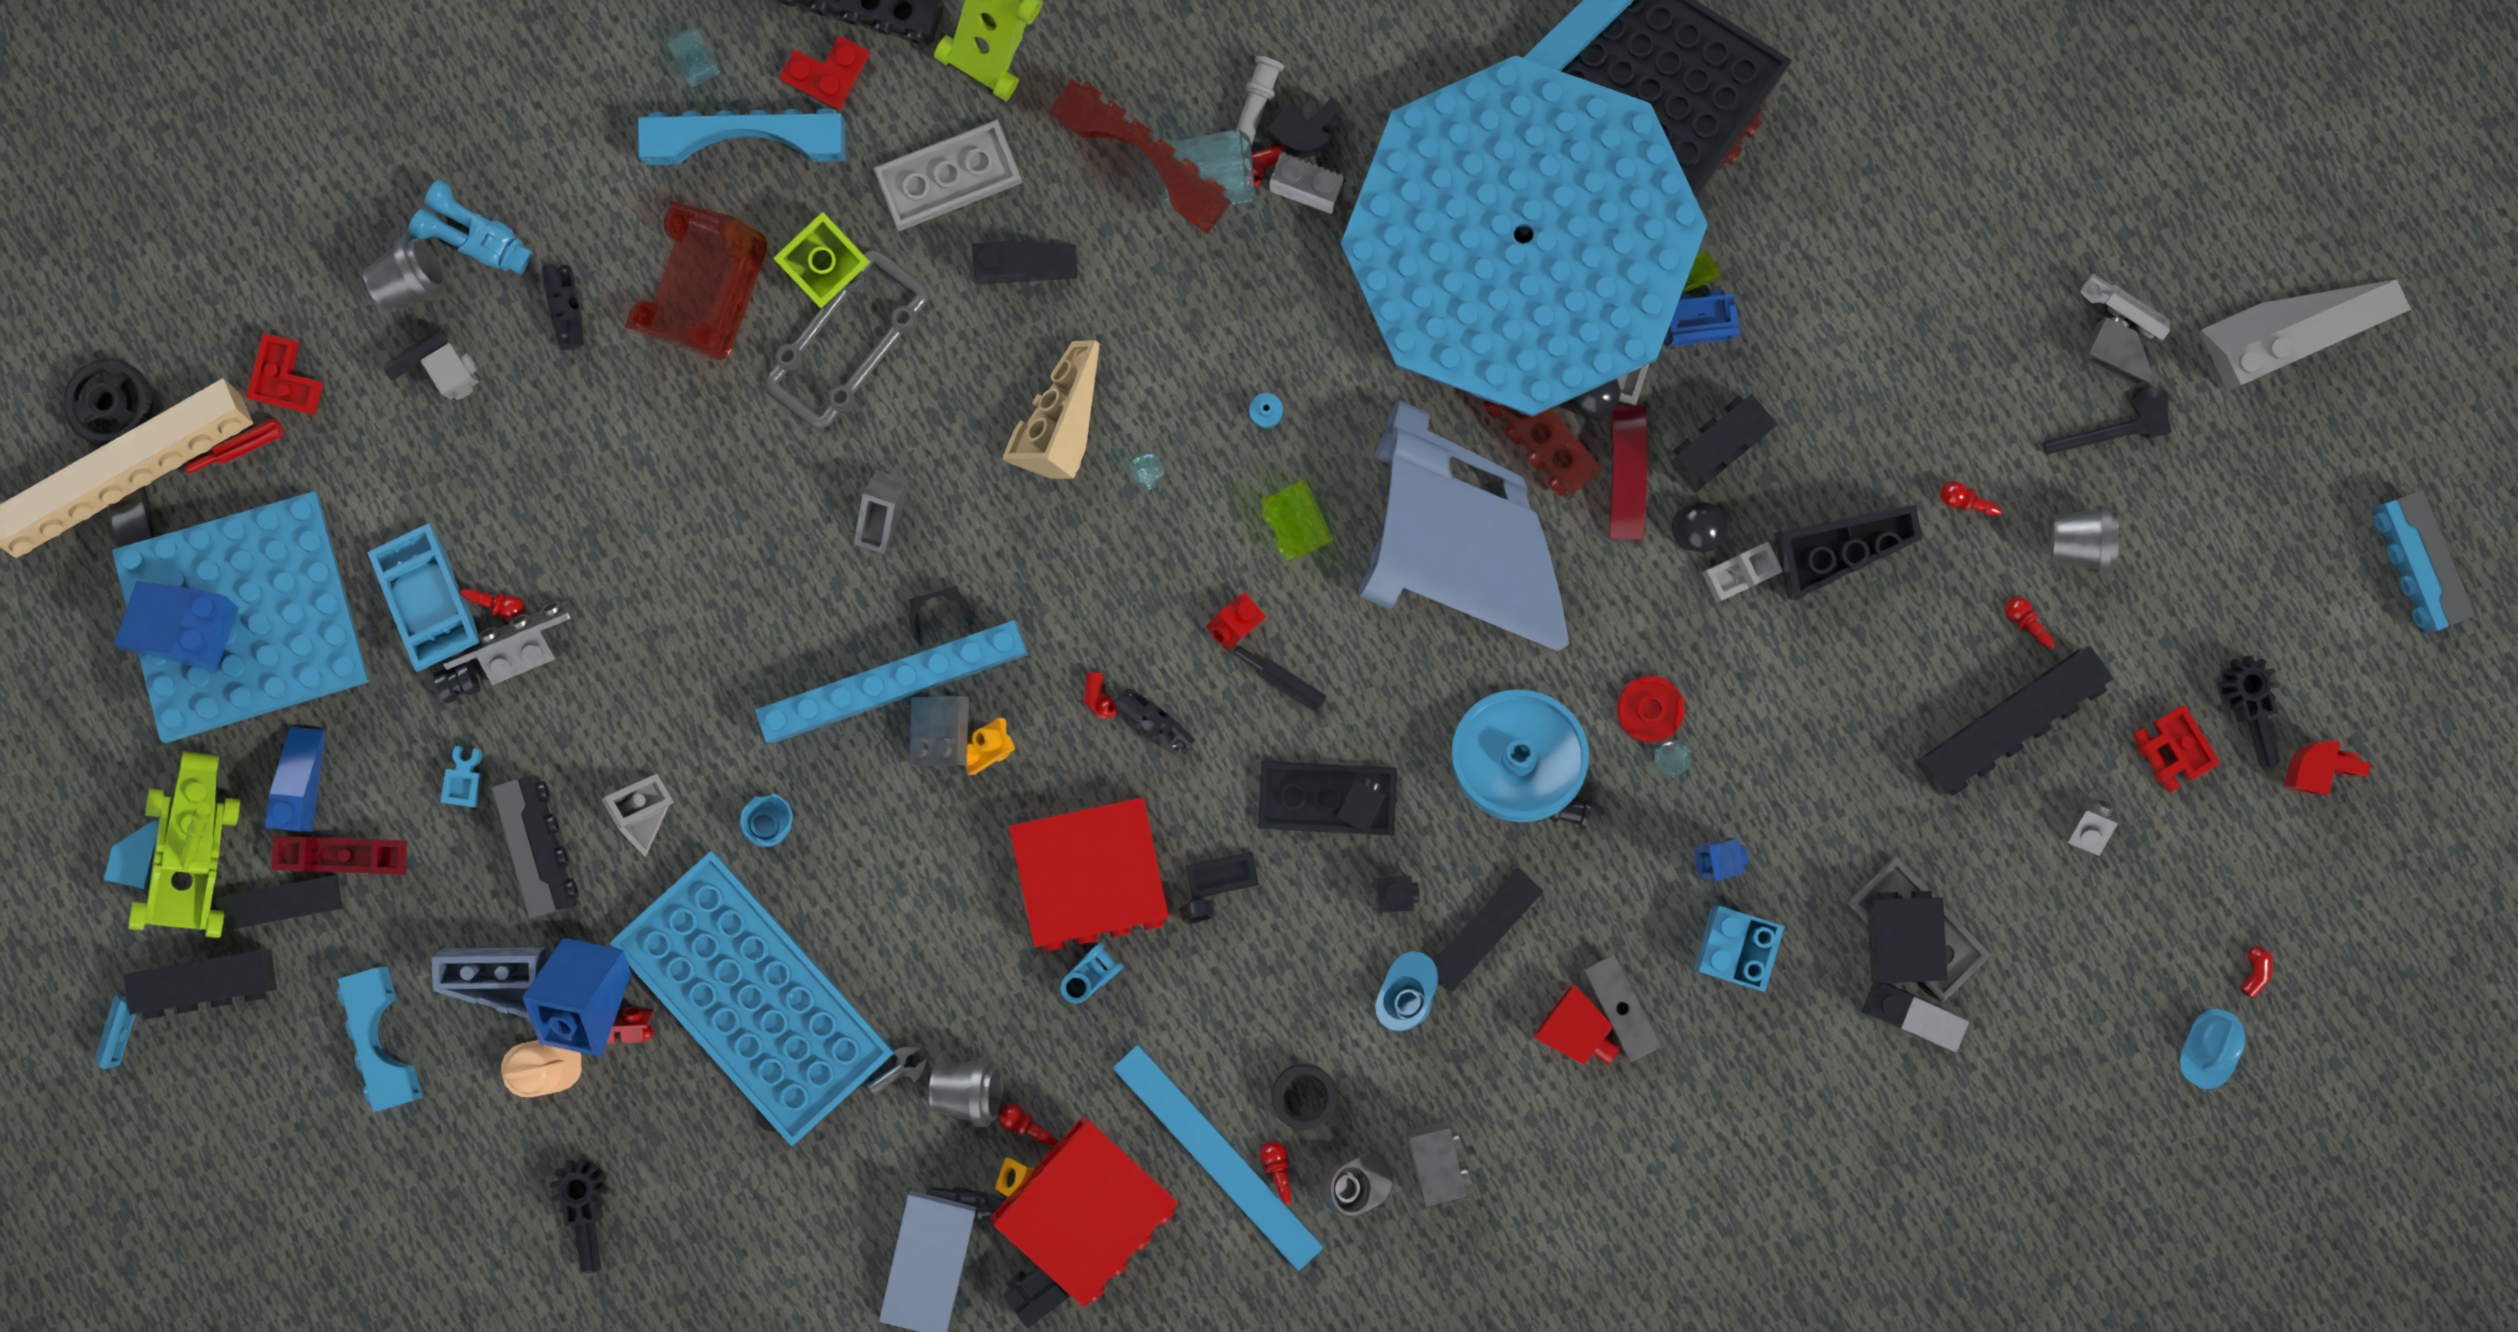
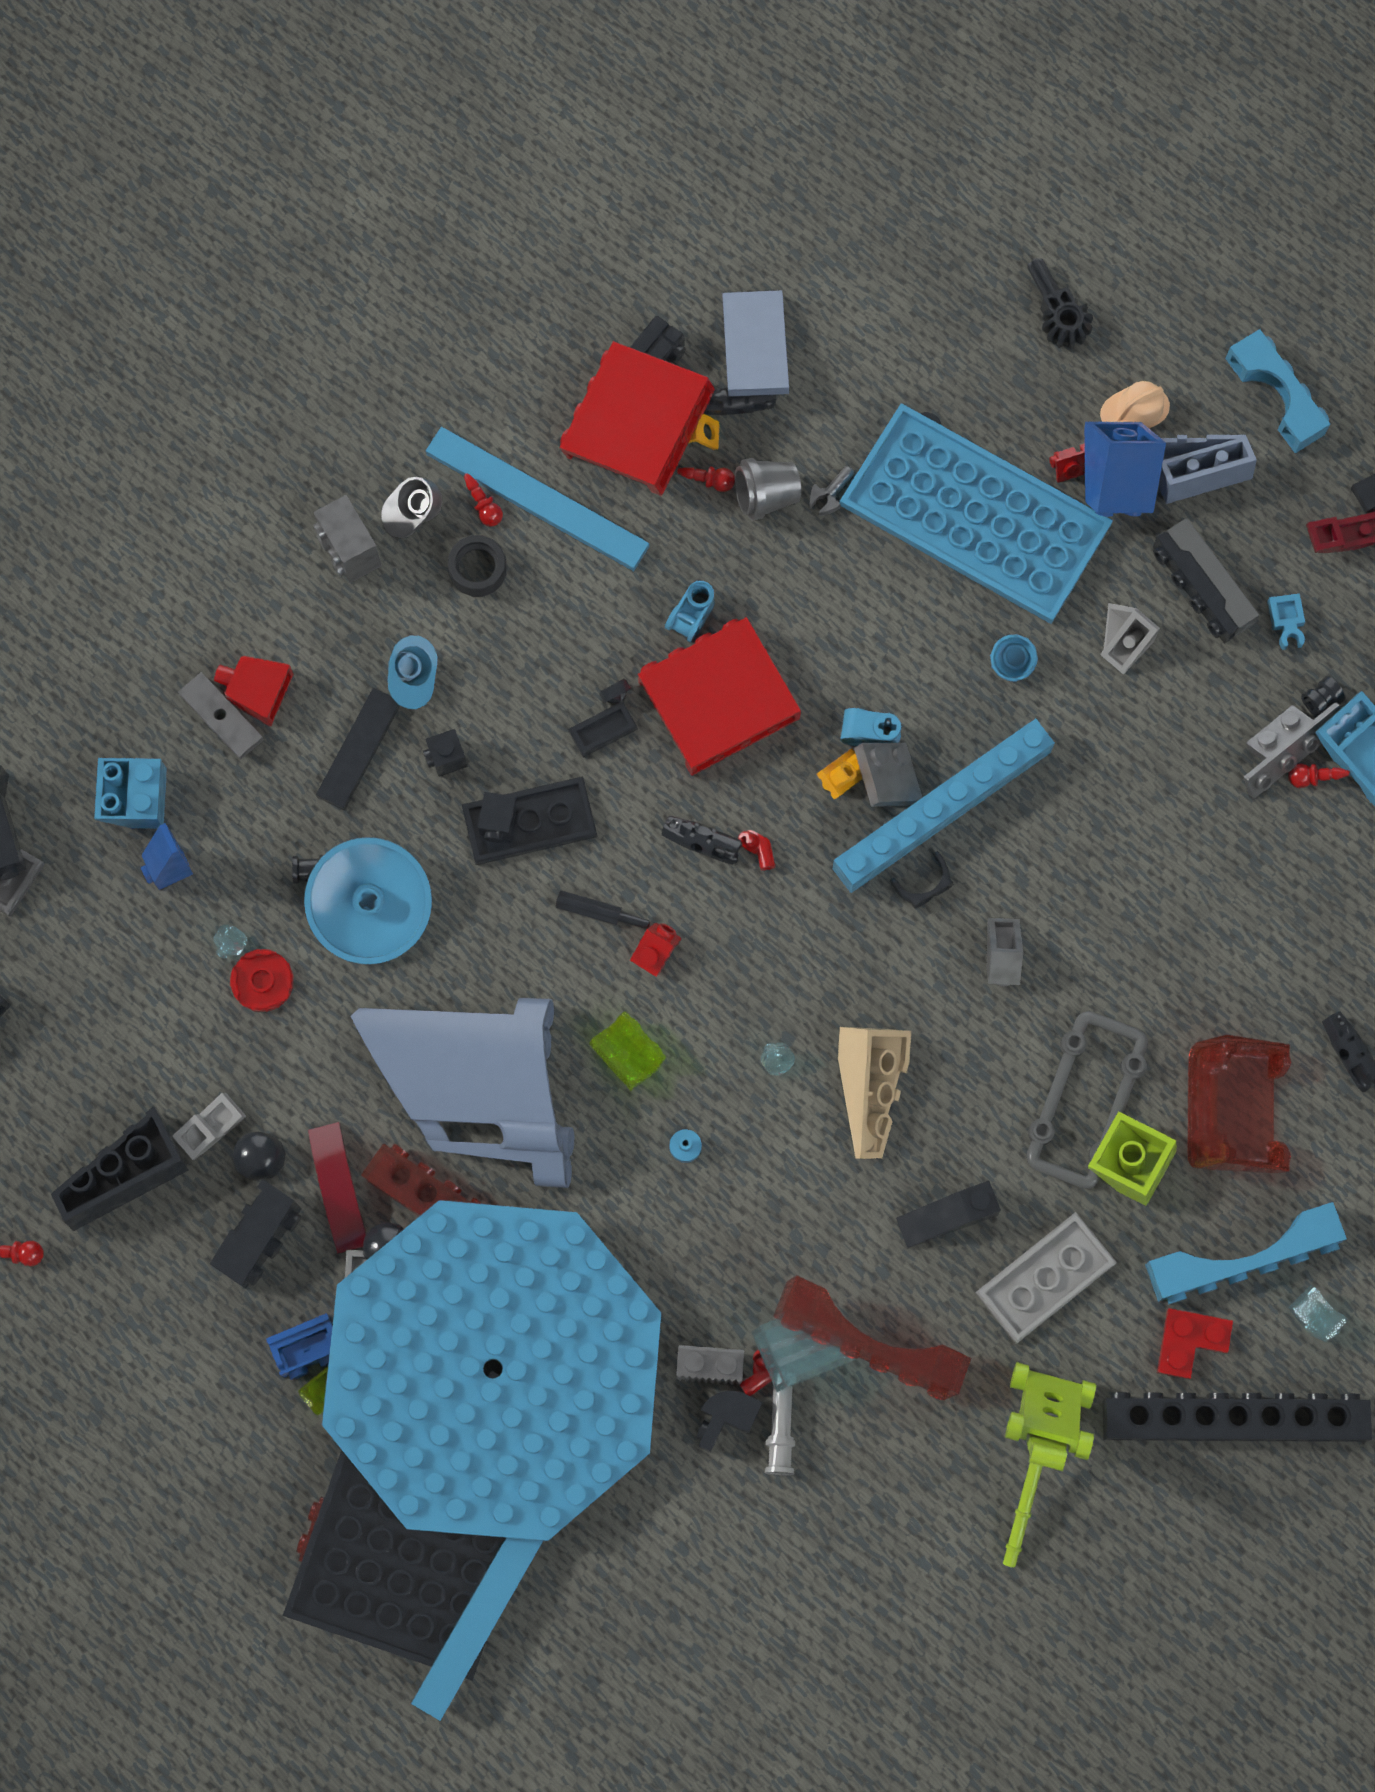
camera: 165 degrees right, 10 degrees down
none -> dark azure piece [840,708,901,746]

